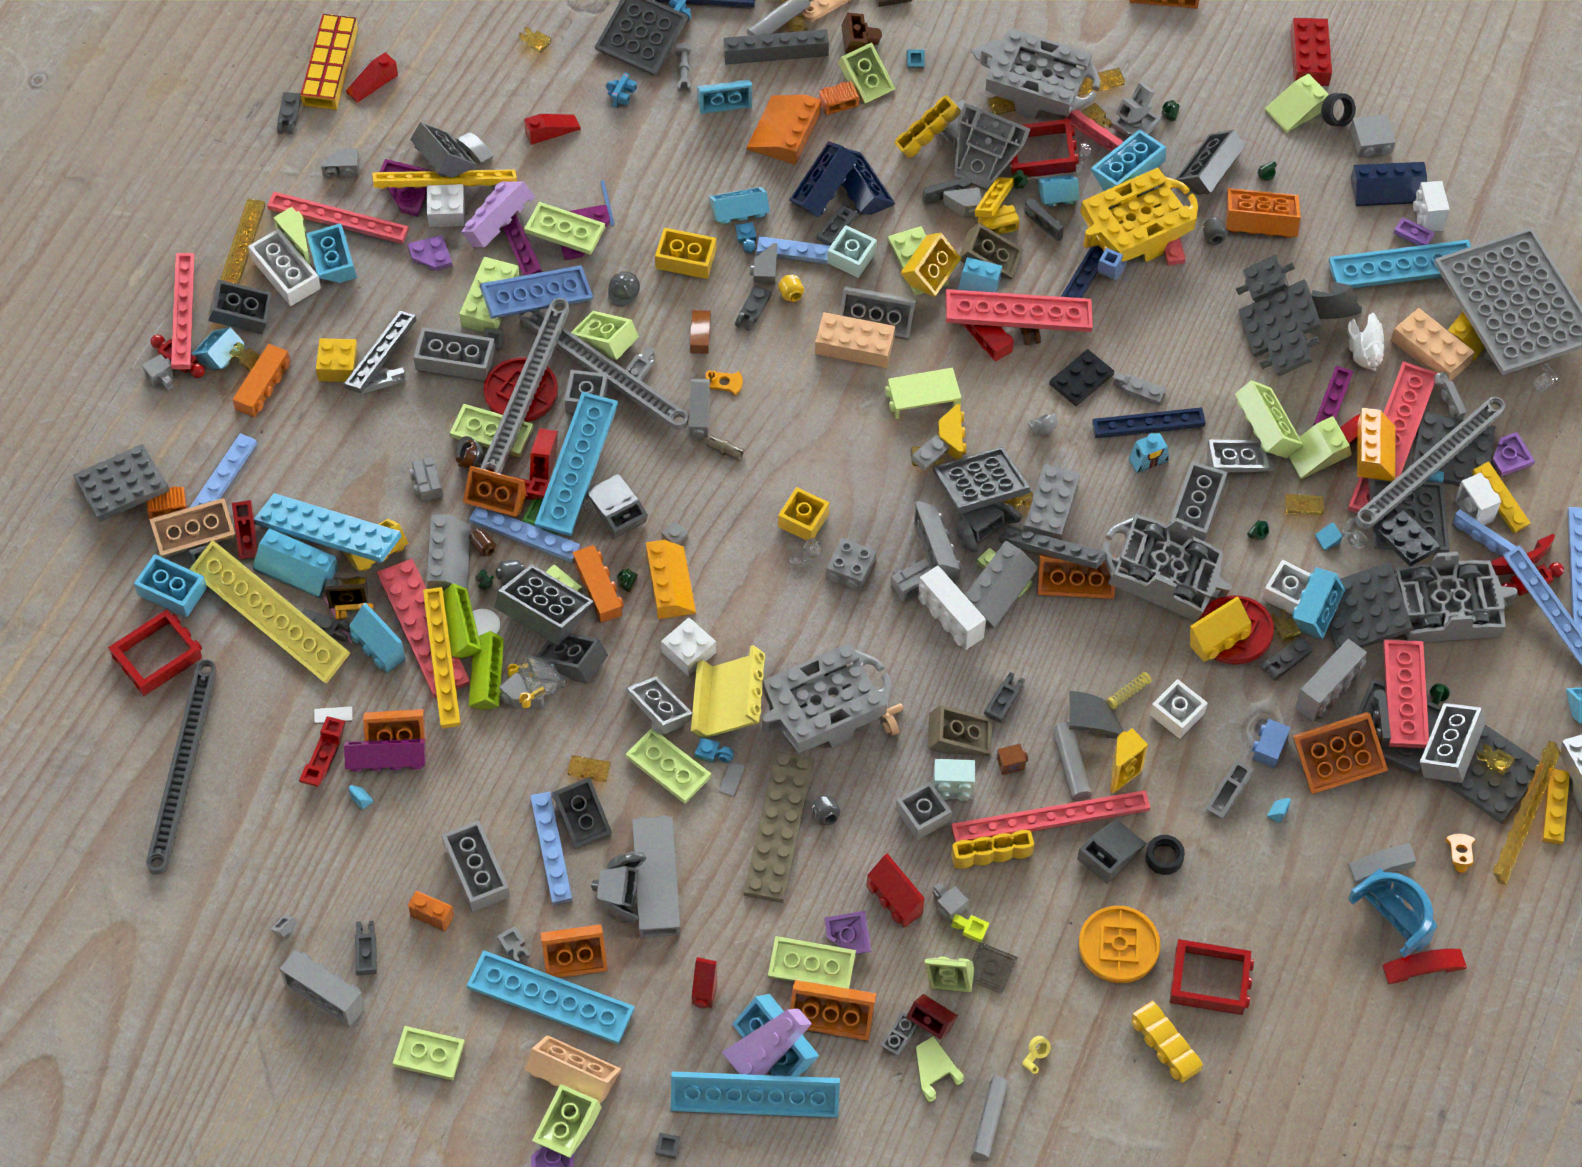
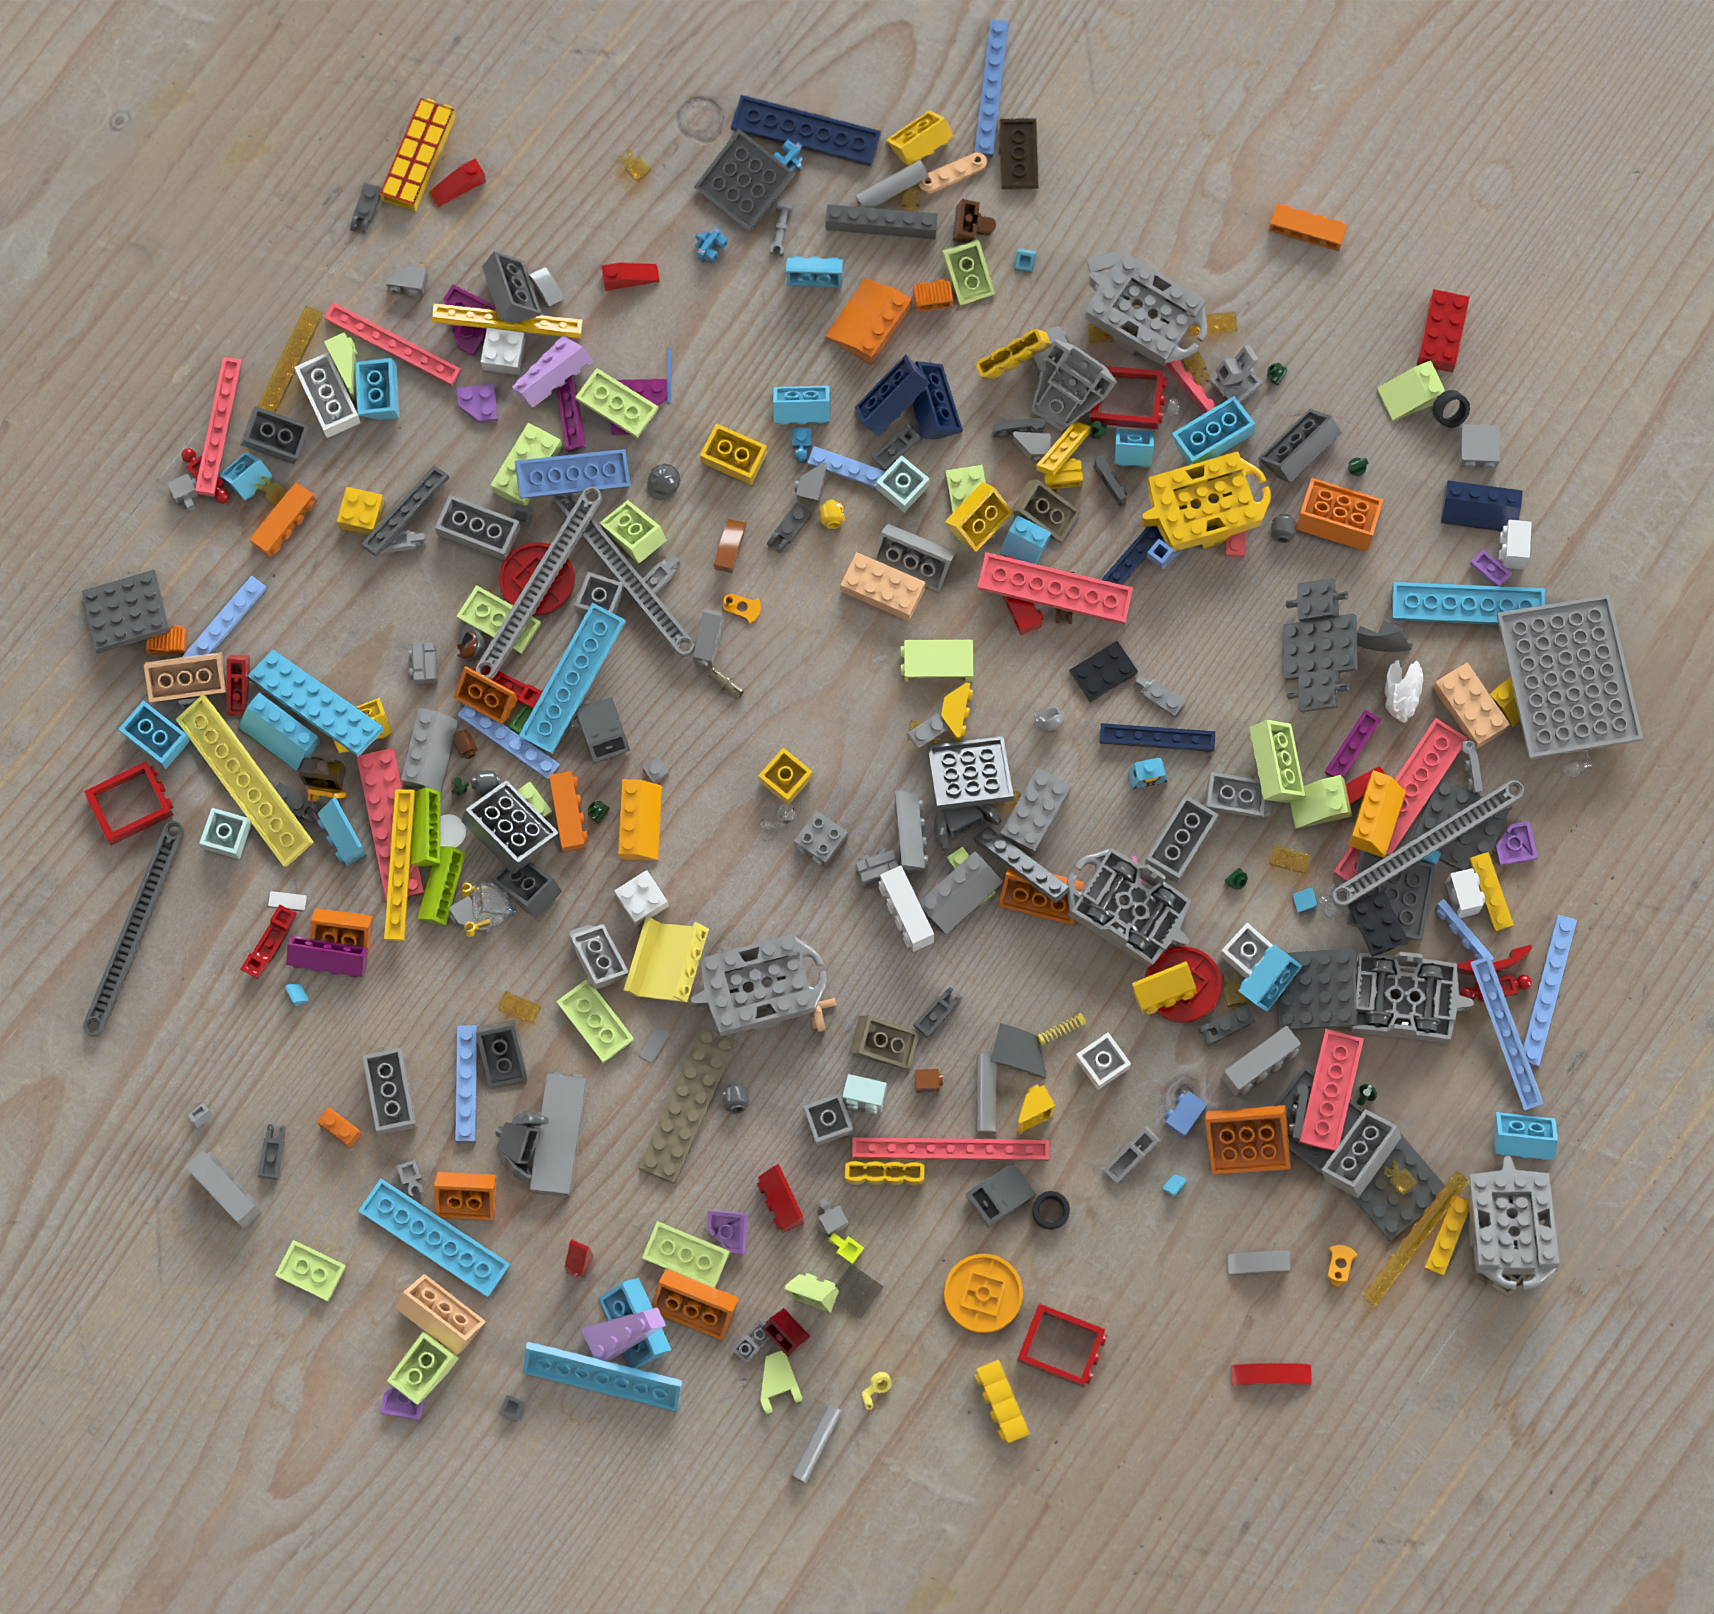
camera: 15 degrees right, 15 degrees up
red slope [530,428,558,481] -> none
dark azure plate [695,737,734,763] -> none
dark azure piece [1348,868,1437,958] -> none
none -> light aqua brick [199,808,252,860]

